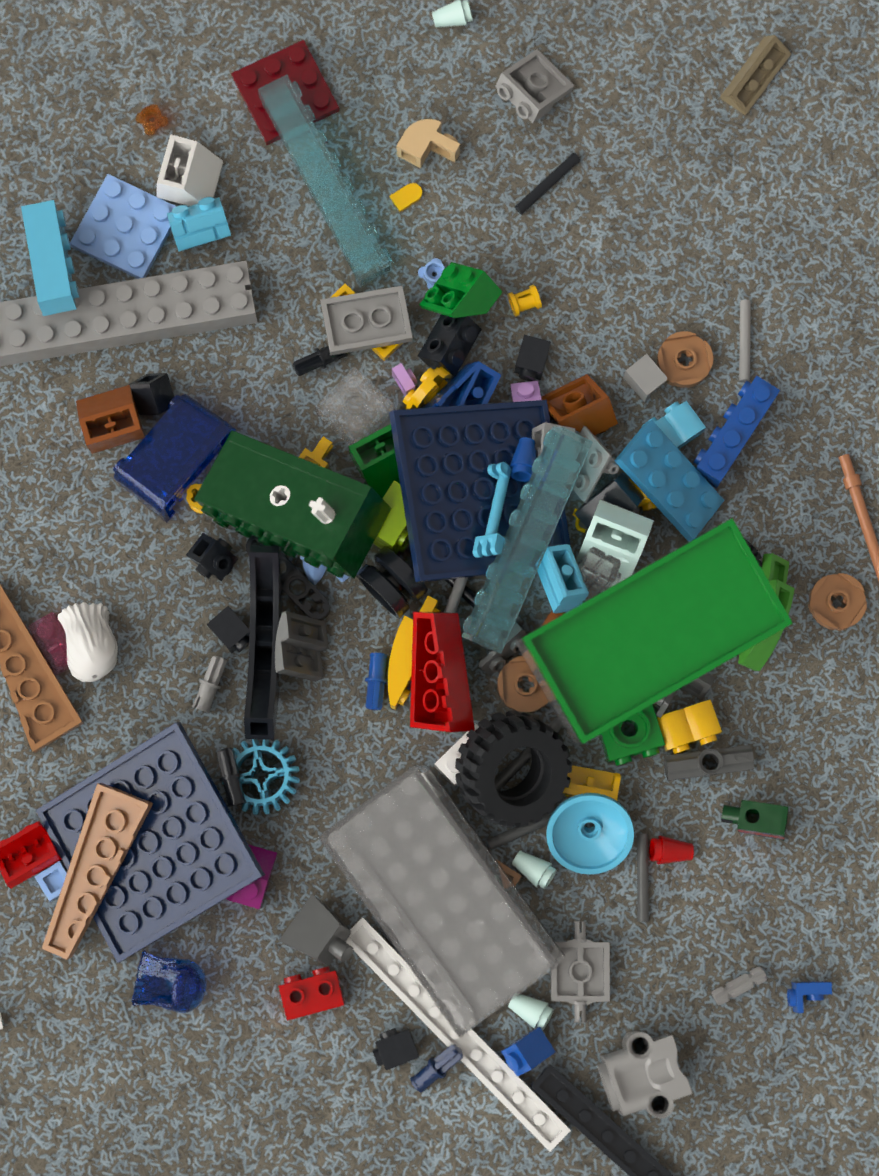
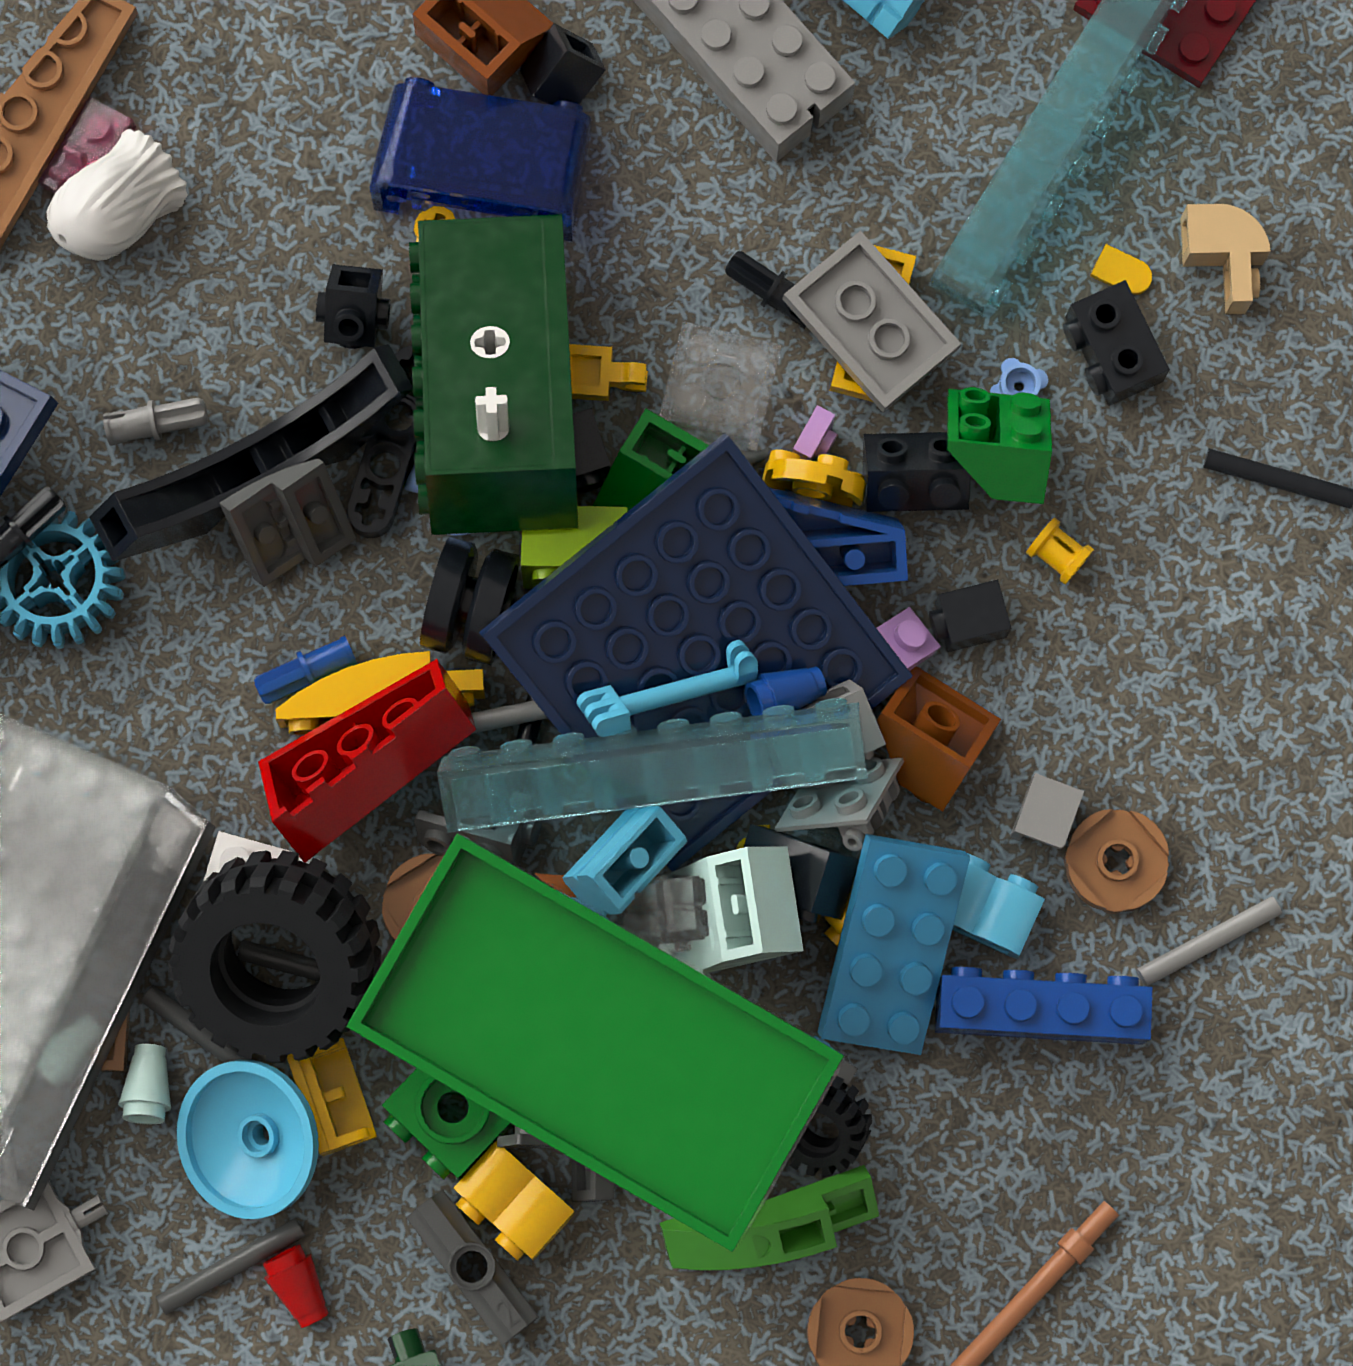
camera: 55 degrees right, 0 degrees up
black brick [207,606,250,654] -> none
none -> black brick [1063,280,1170,406]

